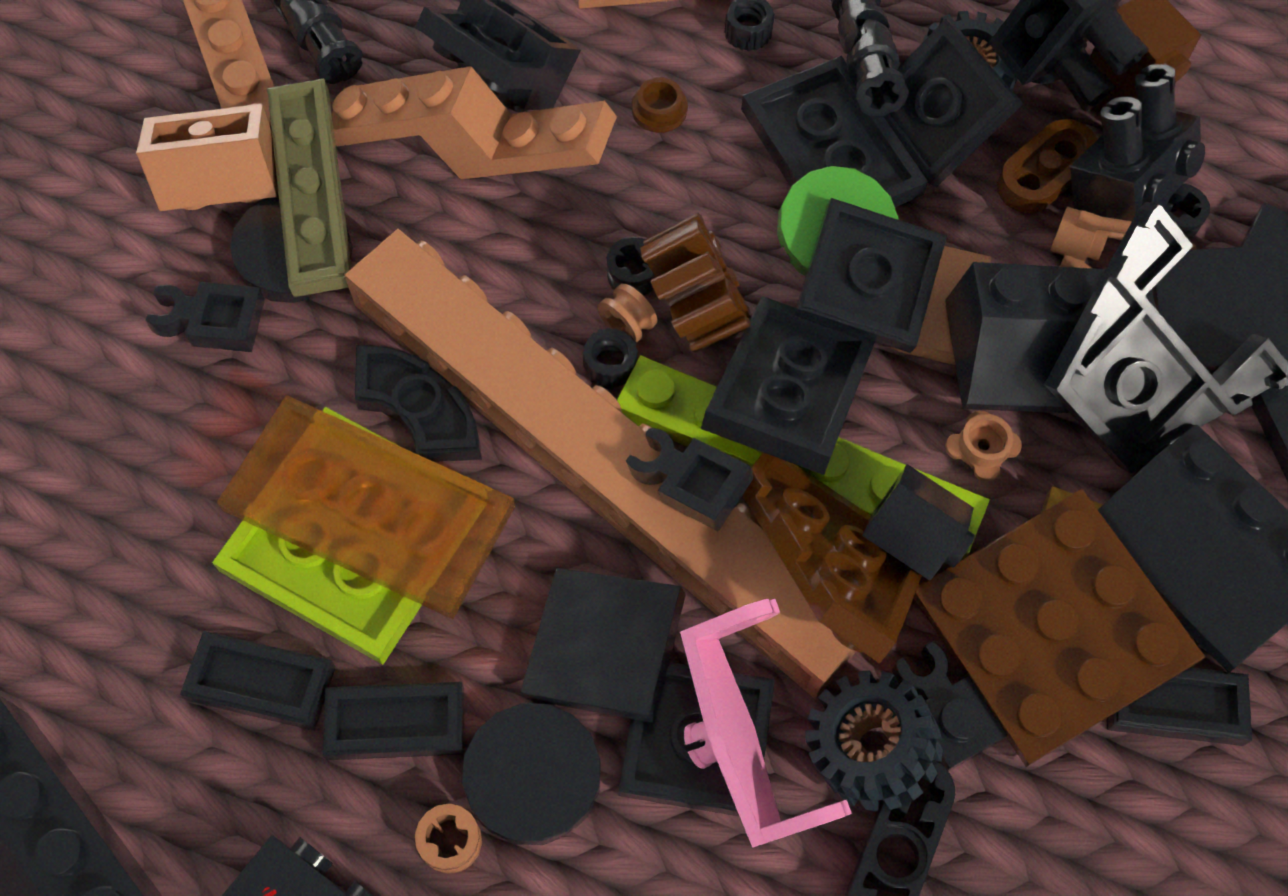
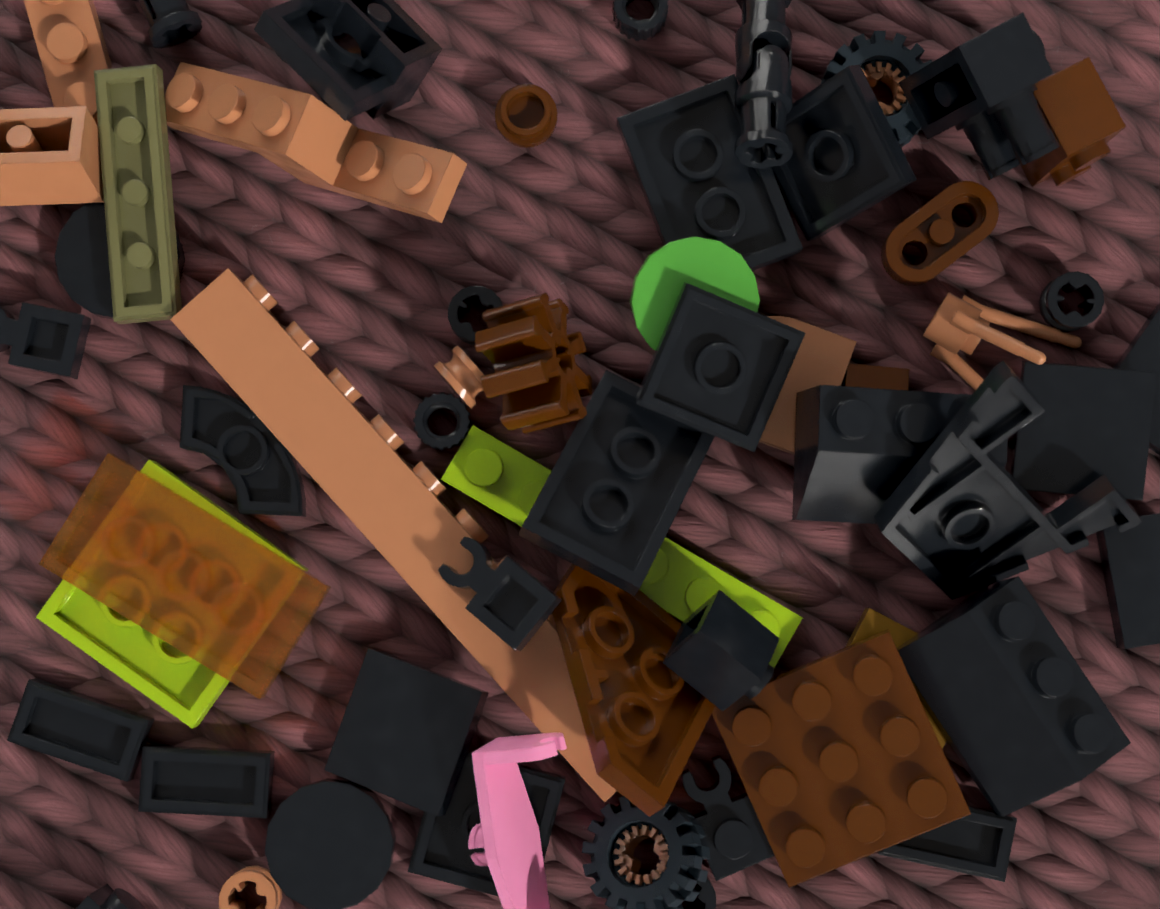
camera: 10 degrees right, 20 degrees up
nougat plate [945,410,1022,482] -> none
black brick [1070,64,1205,221] -> none

